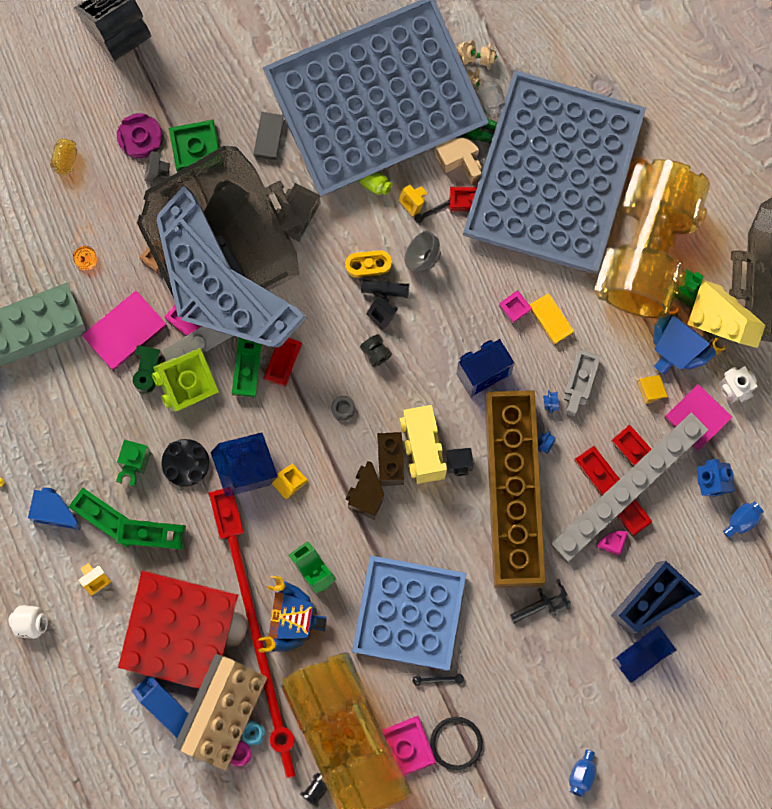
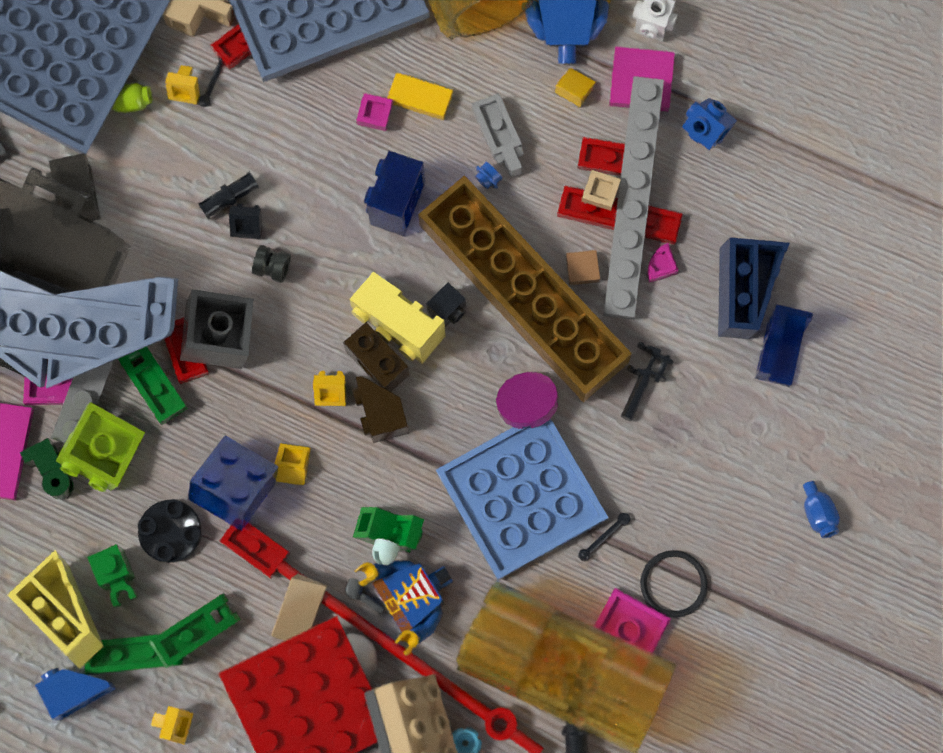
camera: 35 degrees left, 0 degrees up
dark grey tile [331,396,355,421] -> none
yellow plate [345,250,392,278] -> none
dark grey piece [405,231,441,272] -> none
blue plate [538,431,556,454] -> none
blue plant [723,501,764,538] -> none
none -> light yellow wedge [8,550,103,669]
none -> dark grey brick [180,289,254,369]
none -> tan slope [271,574,327,640]
none -> yellow tile [313,371,347,406]
none -> dark grey hand [345,578,385,614]
none -> light aqua hinge [372,539,400,565]
none -> magenta tile [496,372,559,429]
none -> medium nougat tile [566,250,600,285]
none -> tan tile [582,170,621,211]

